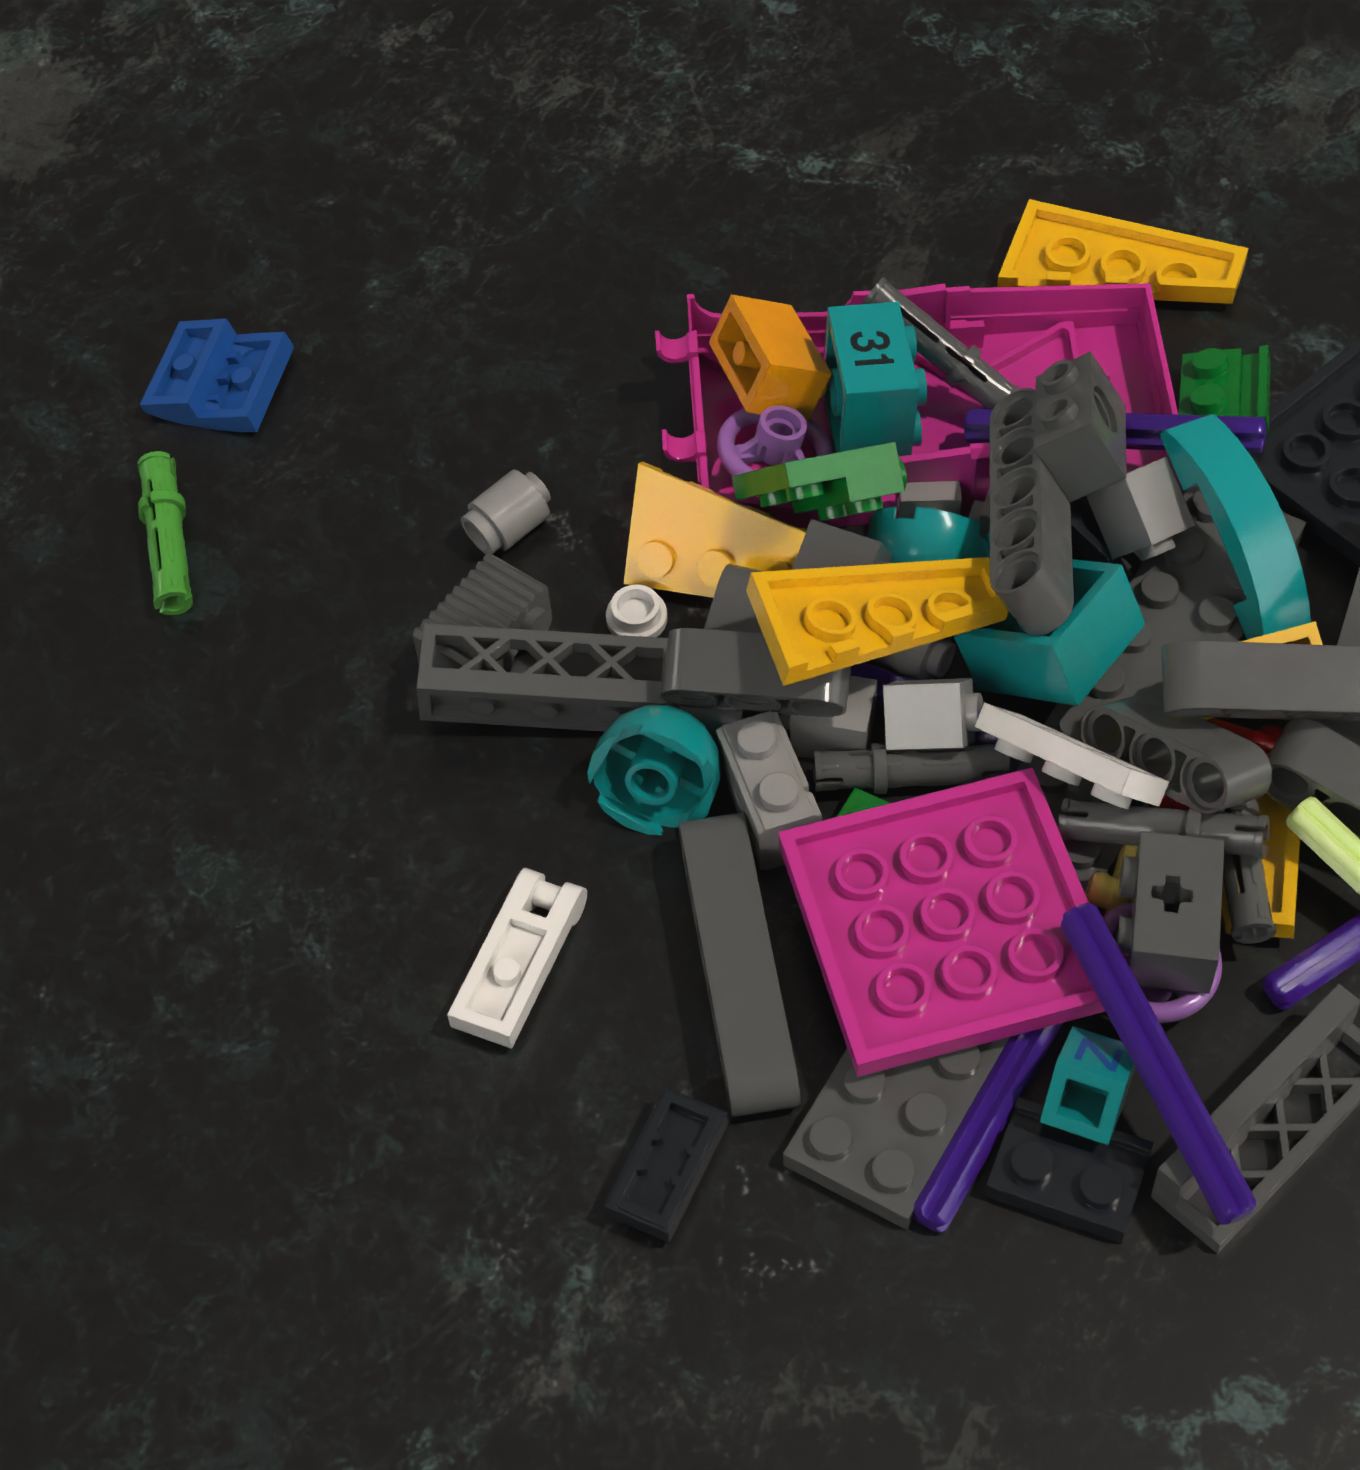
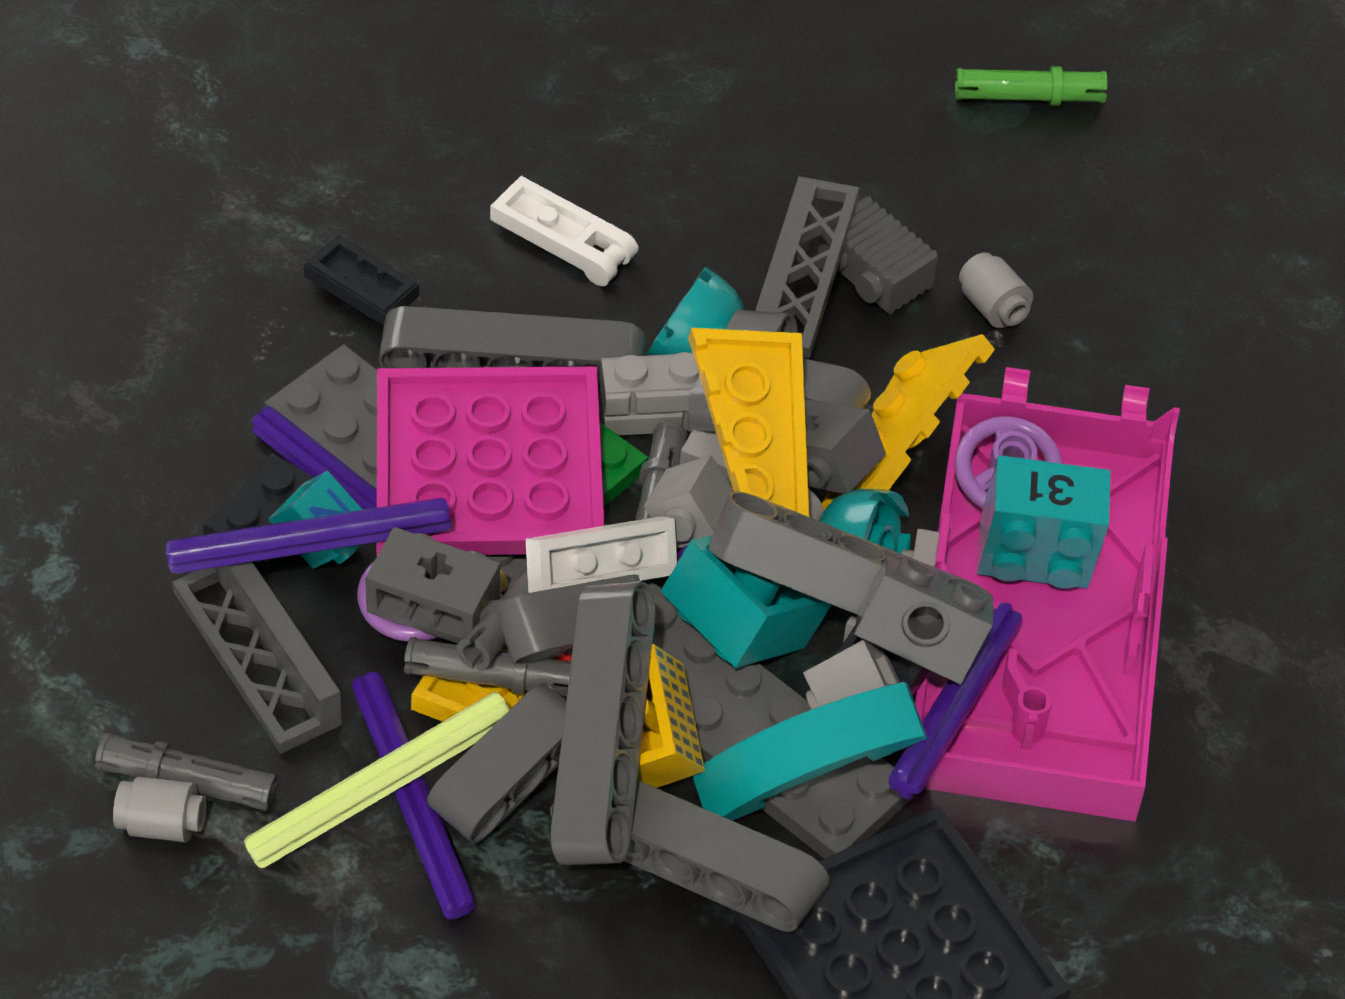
camera: 95 degrees right, 5 degrees down
blue slope [140,319,294,432] -> none
white plate [606,584,667,637] -> none
light orange brick [709,294,832,422] -> none
green plate [731,442,907,521] -> none
dark grey pin [861,277,1021,409] -> none
yellow wing [997,199,1249,304] -> none
green plate [1178,345,1271,436] -> none

